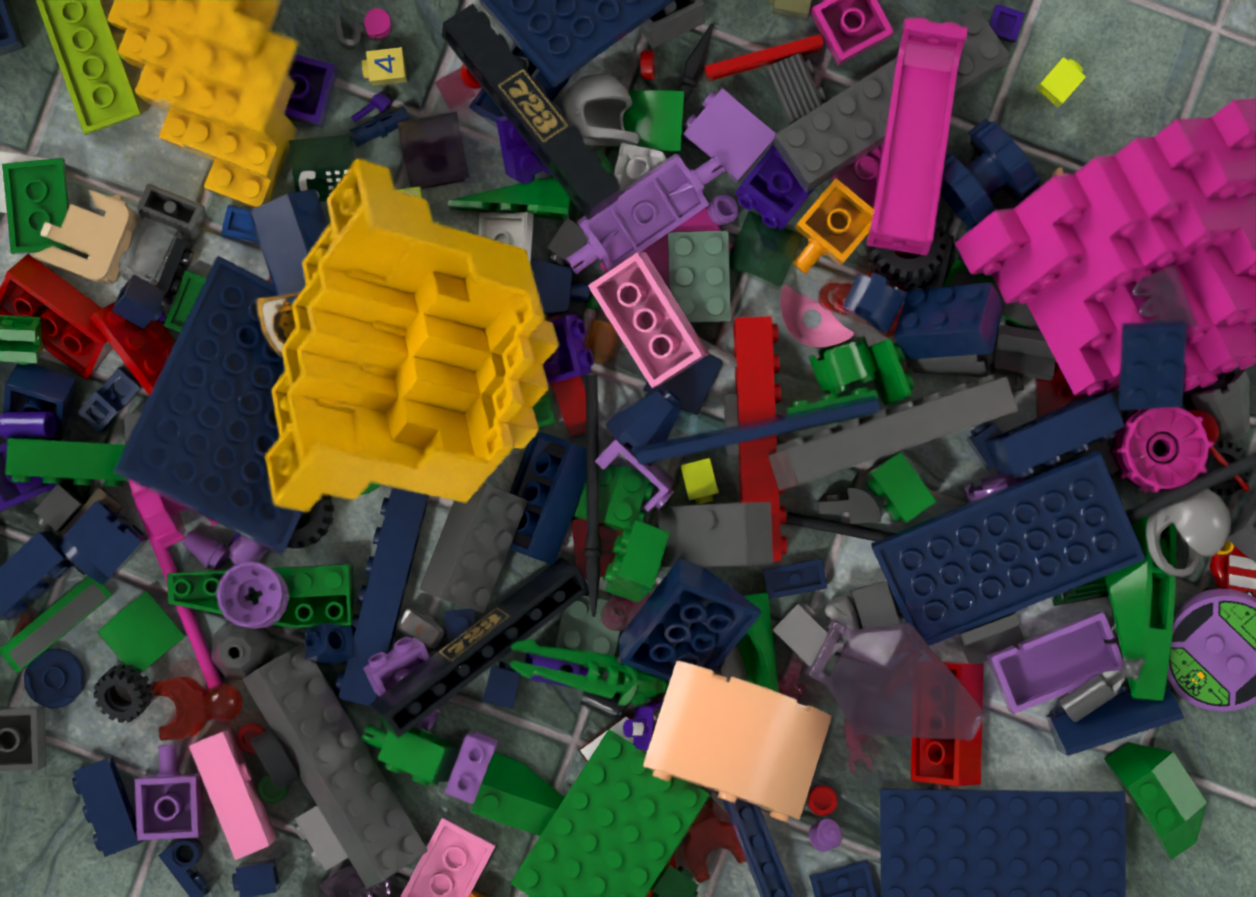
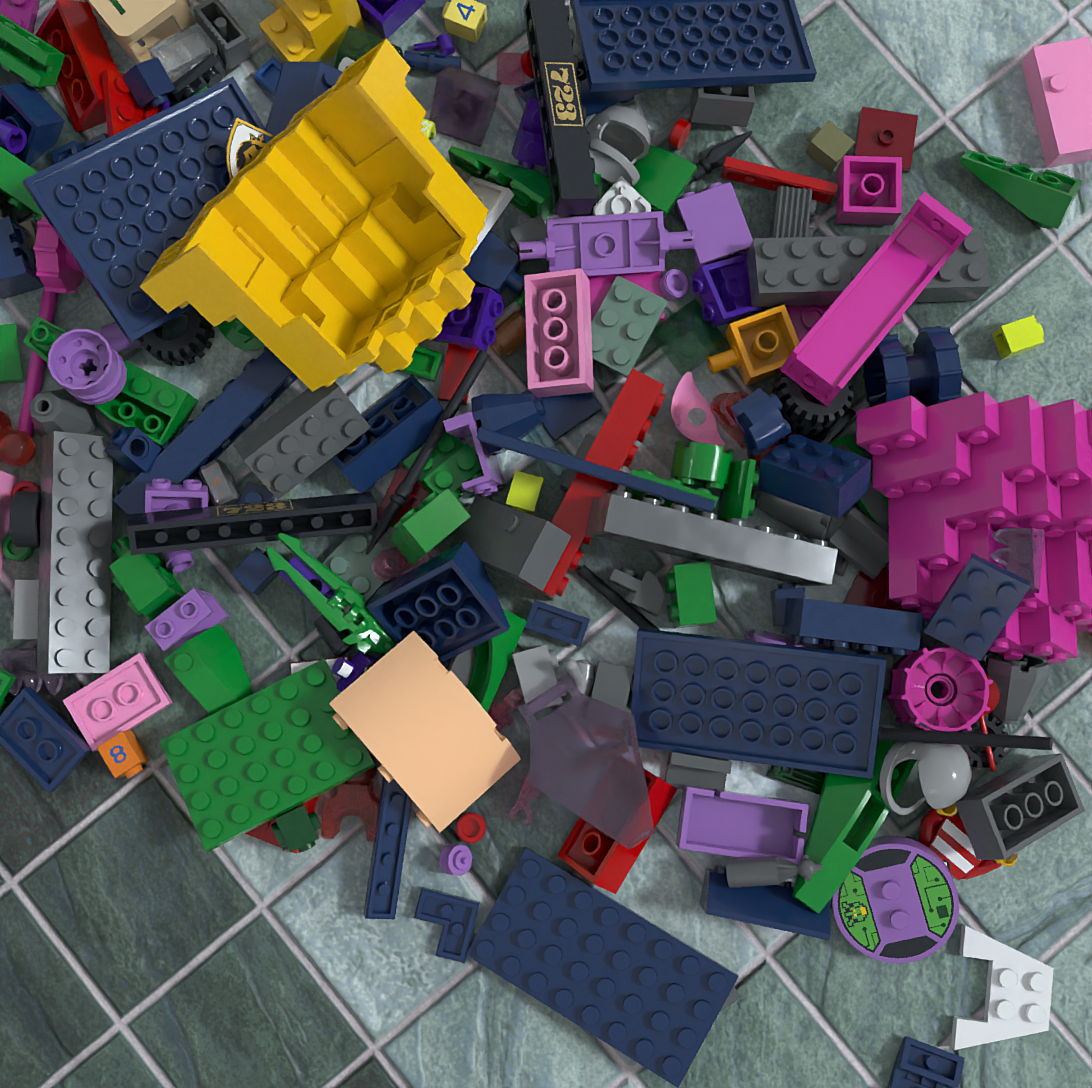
camera: 35 degrees right, 5 degrees down
medium lavender cone [183,530,229,571] -> none
dark purple plate [989,4,1025,43] -> none
green wedge [1103,742,1207,860] -> none

